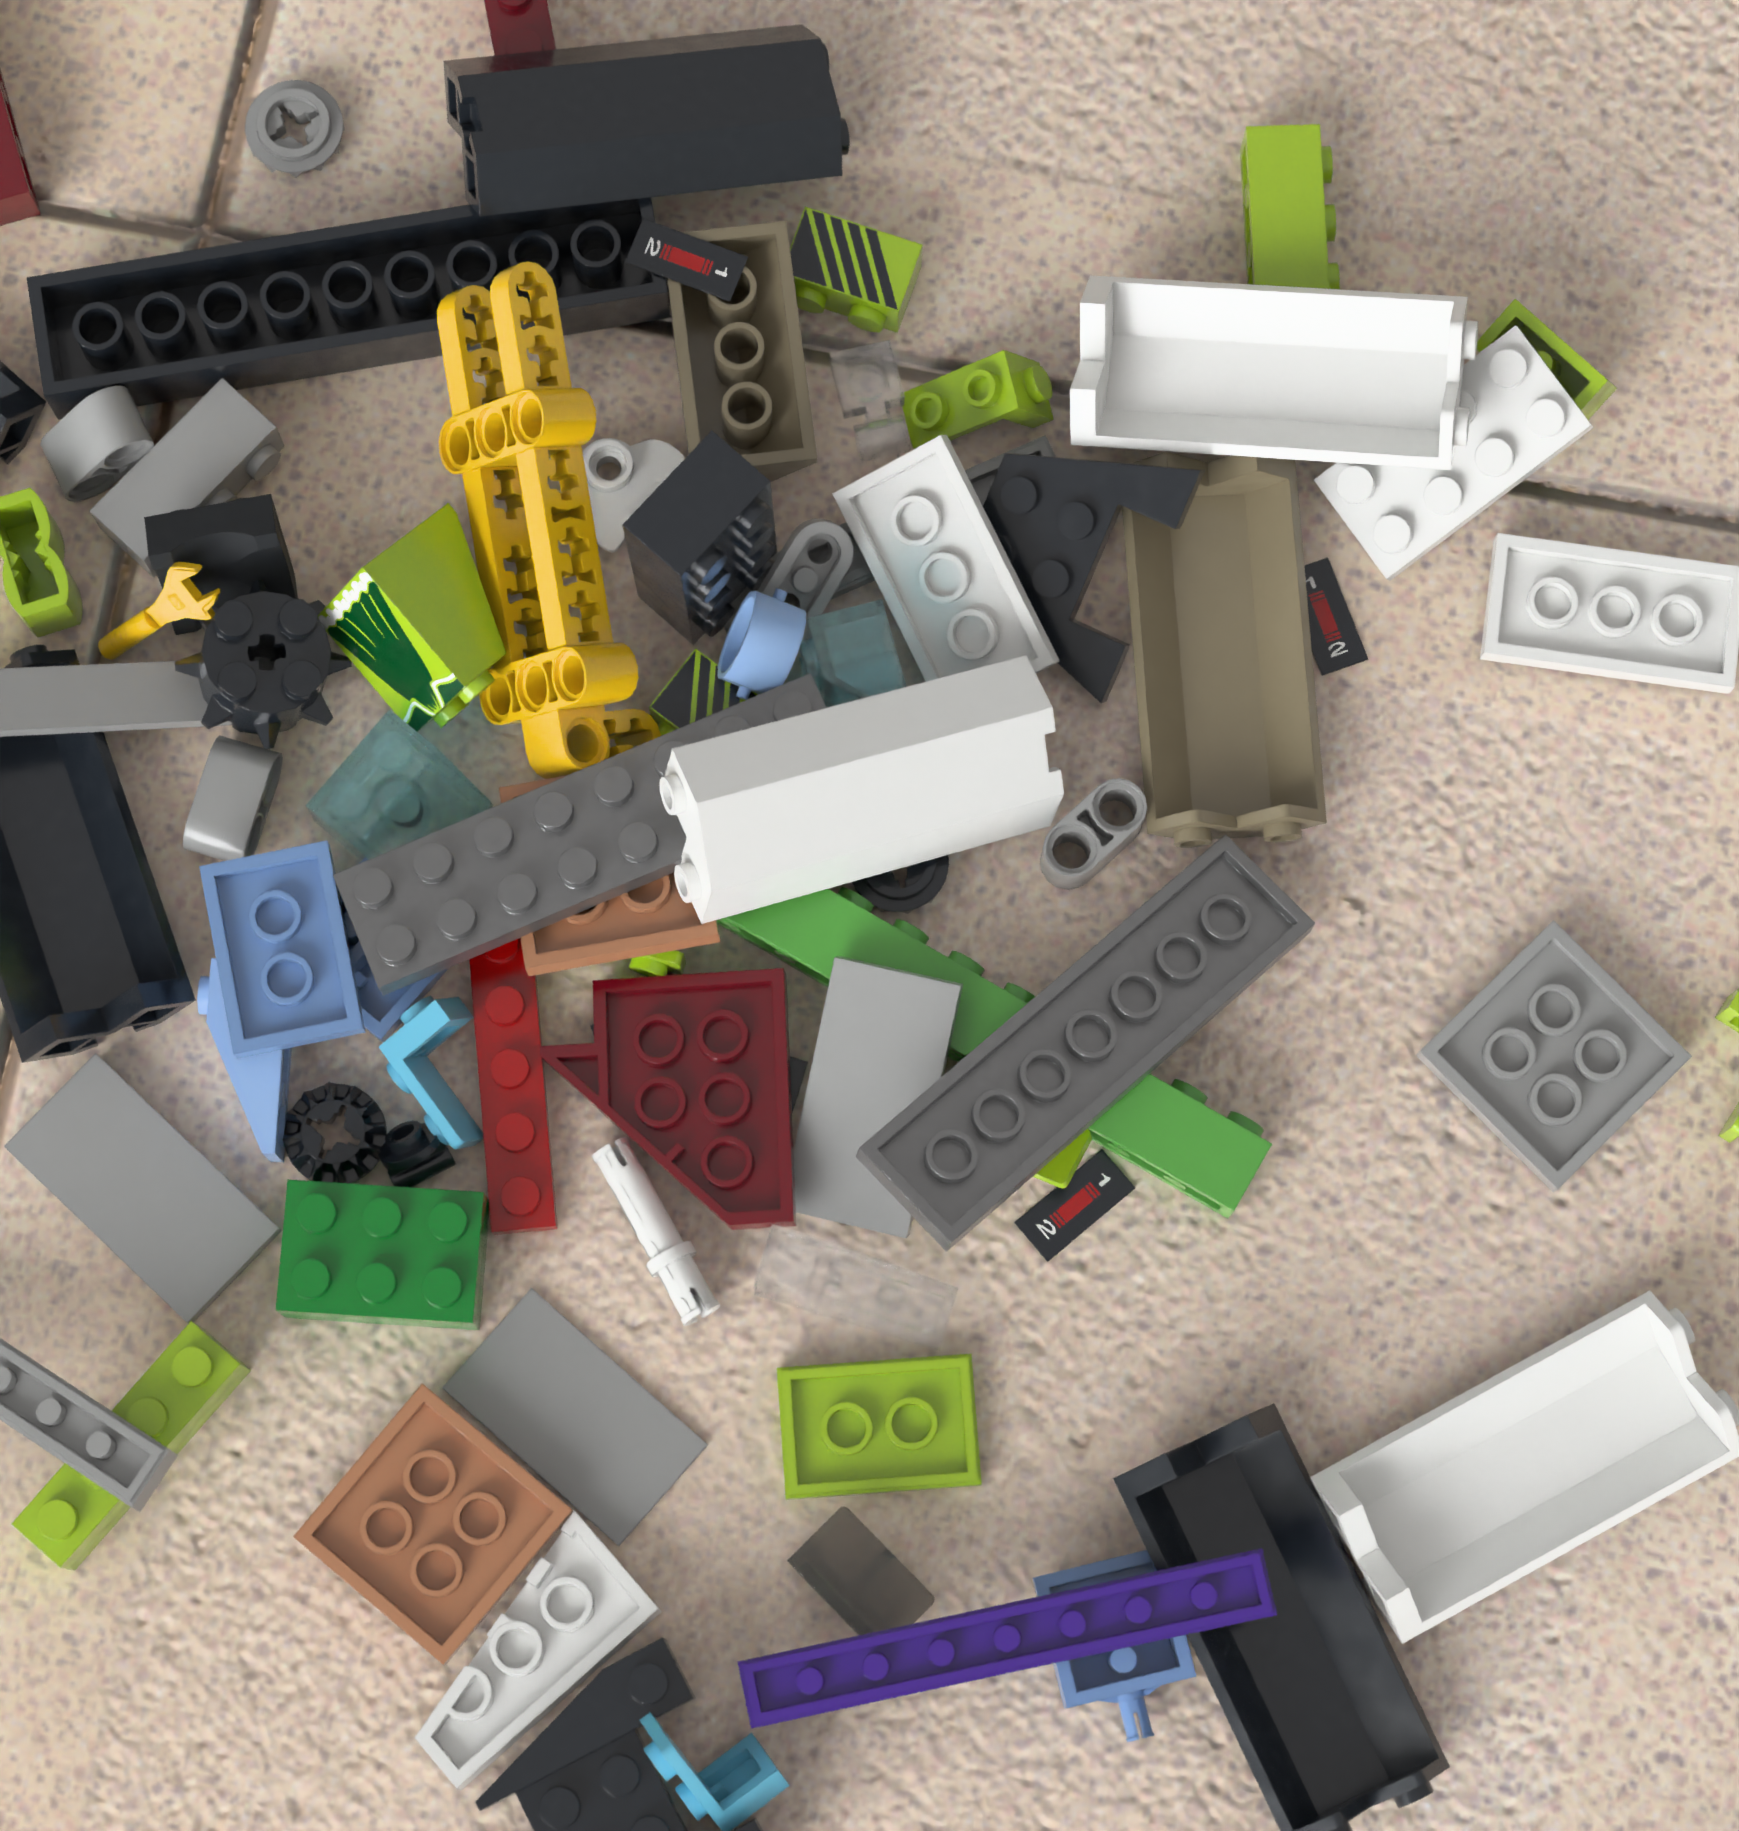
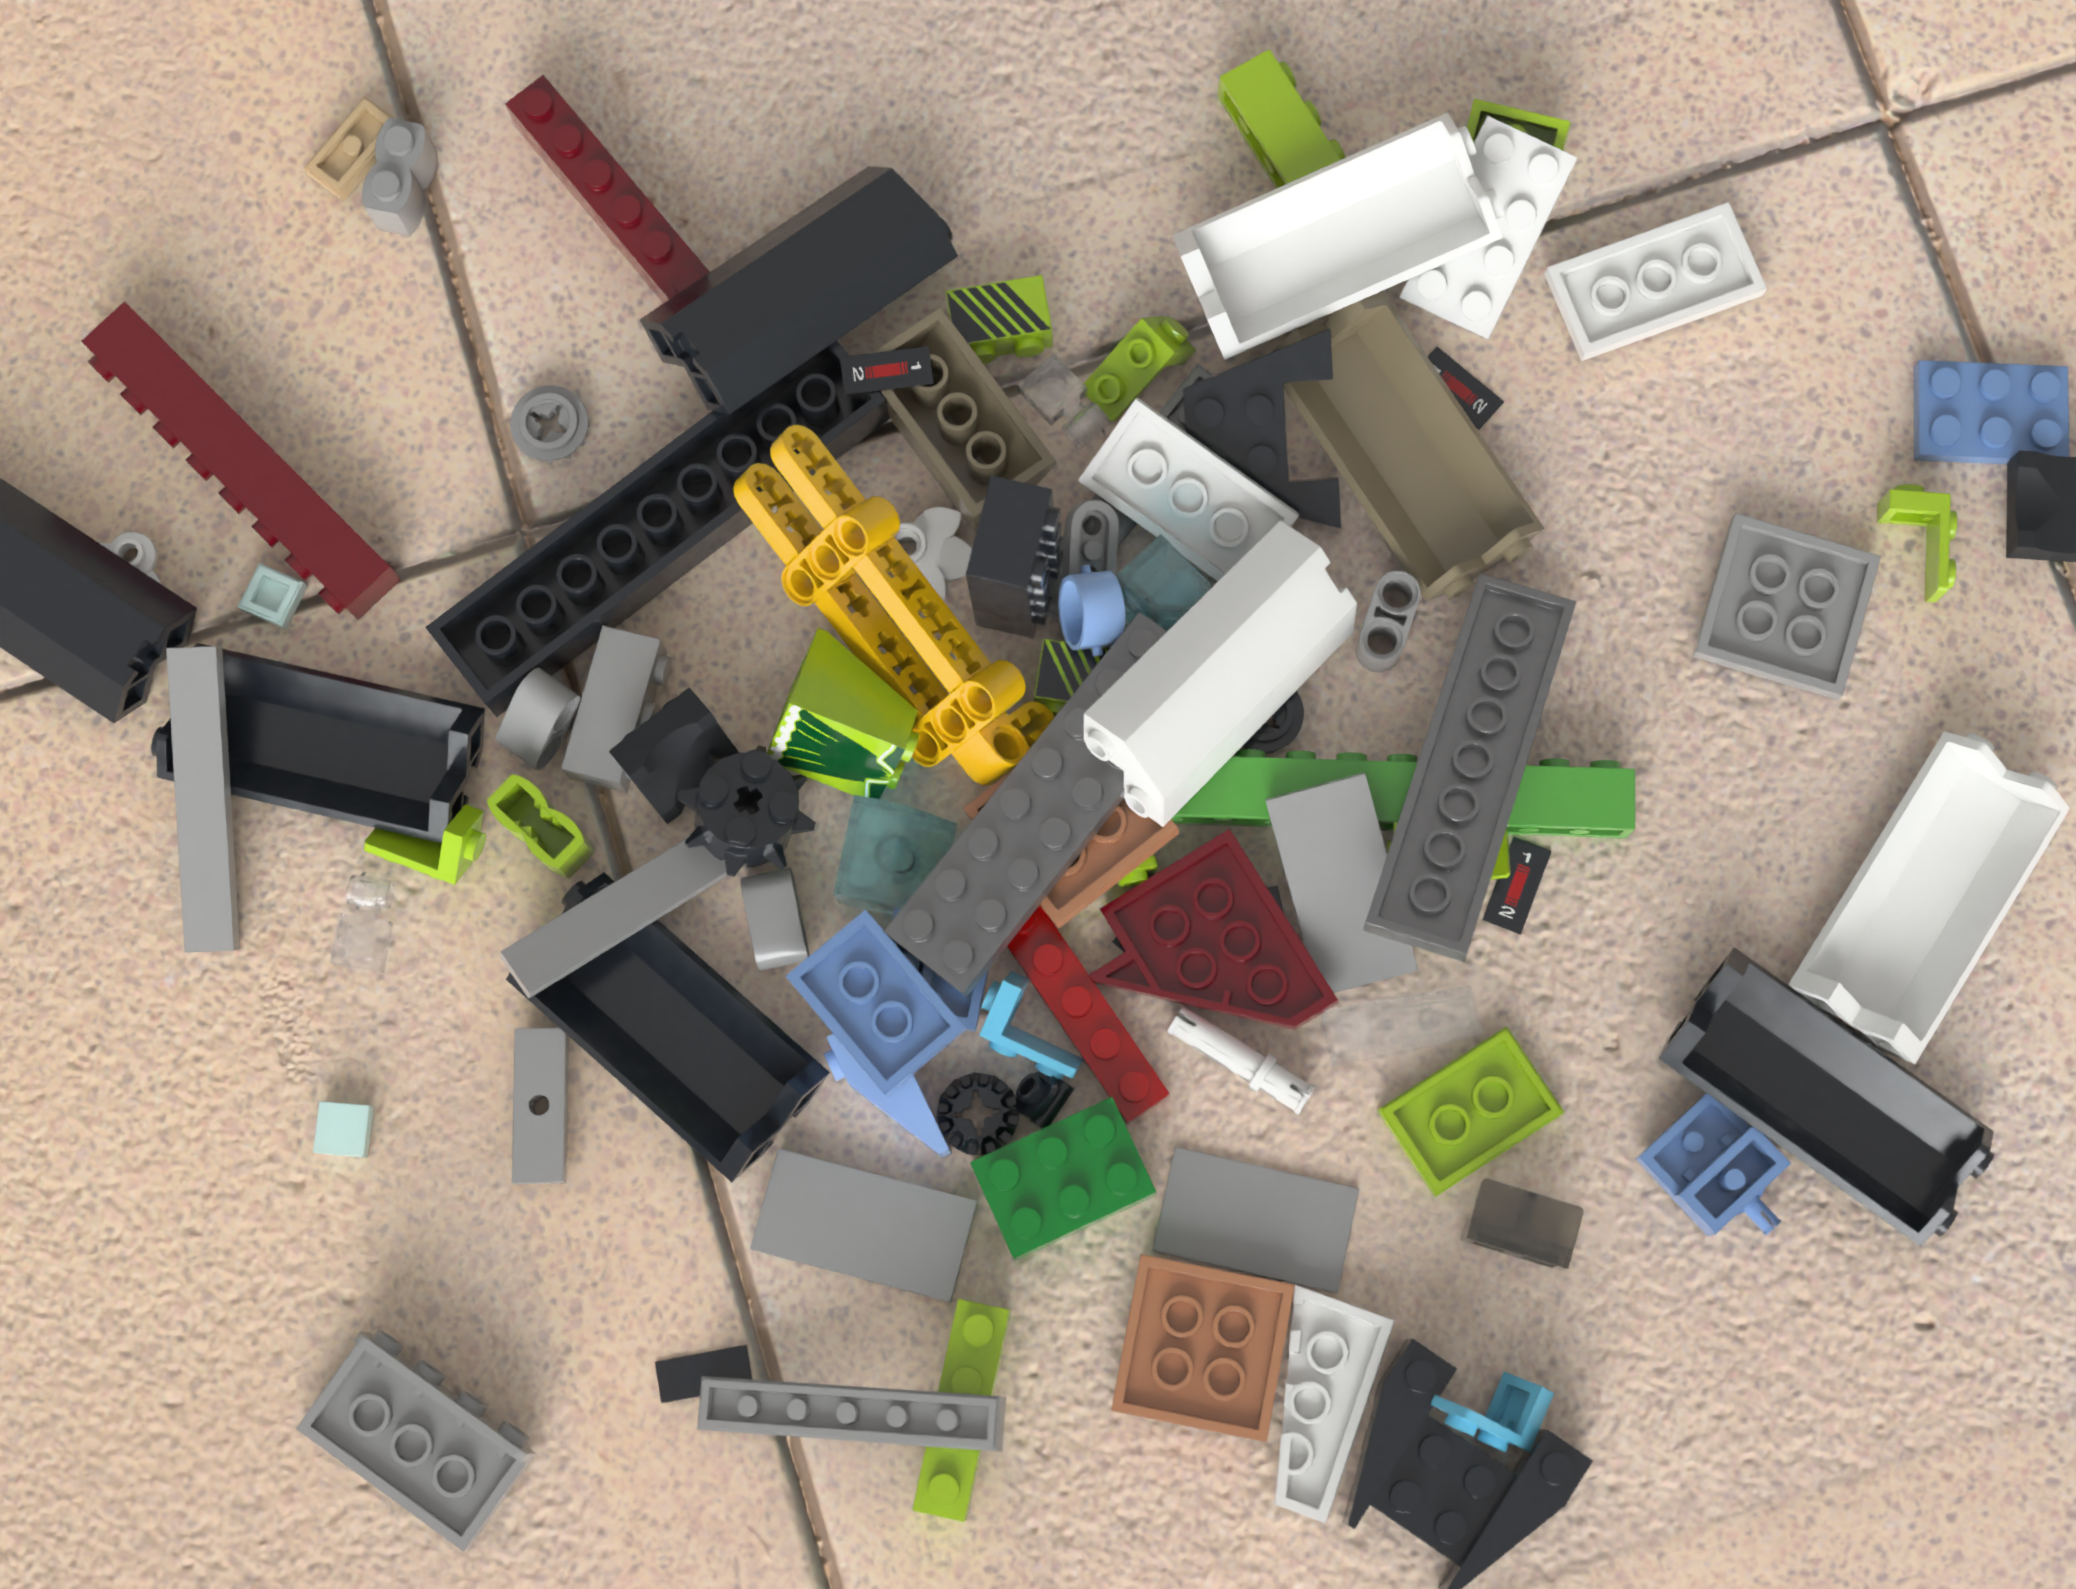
camera: 20 degrees left, 0 degrees up
yellow piece [98,562,221,660] -> none
dark purple tile [738,1548,1277,1729] -> none

